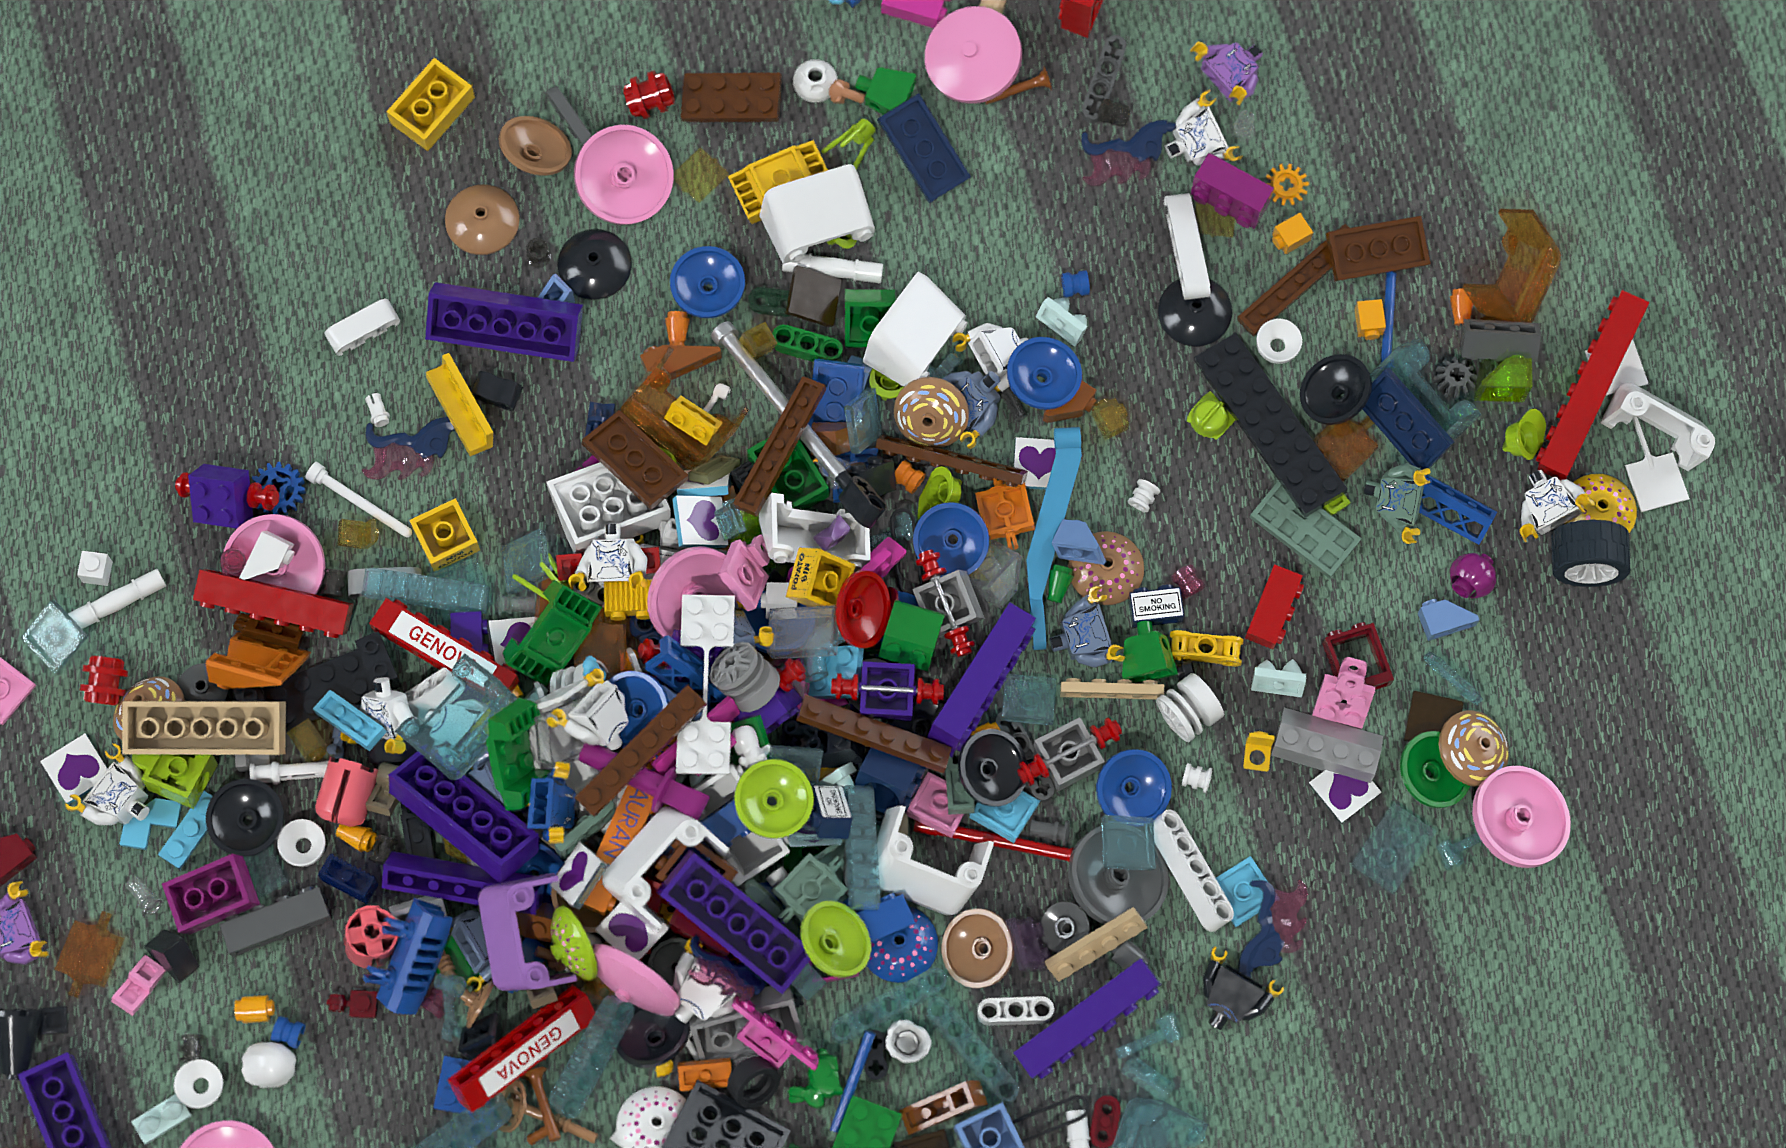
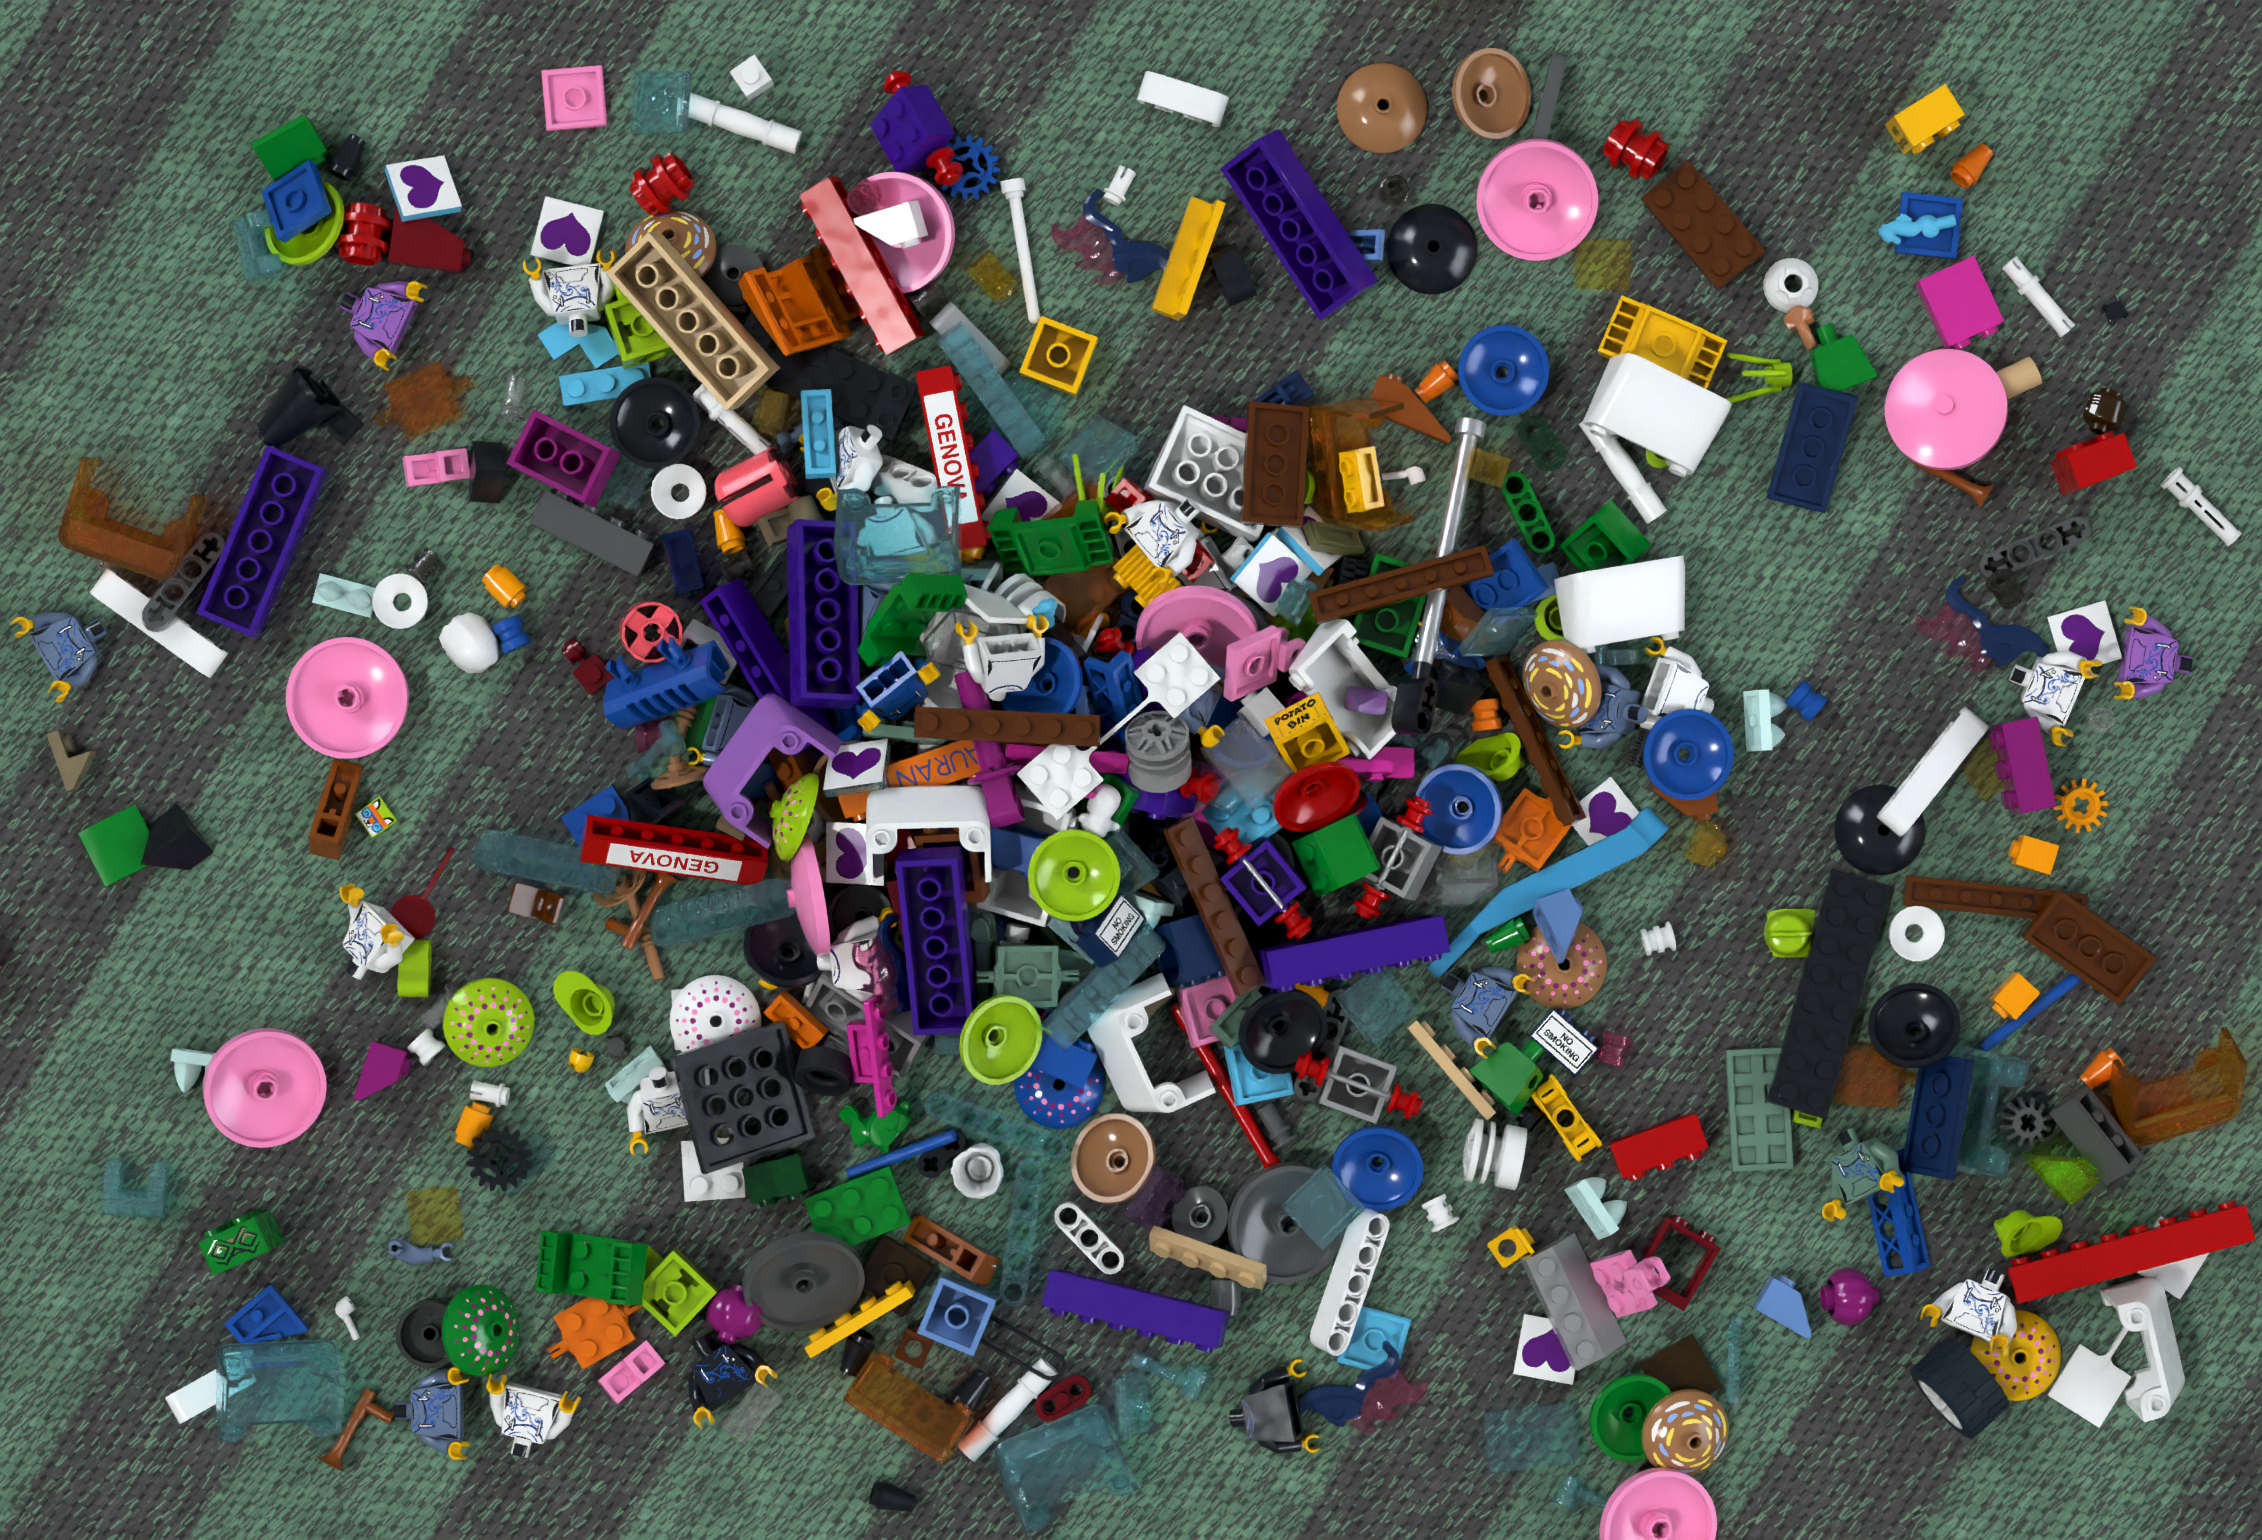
camera: 45 degrees right, 15 degrees up
dark brown tile [785,265,842,327] -> none
none -> tile [2046,600,2122,667]

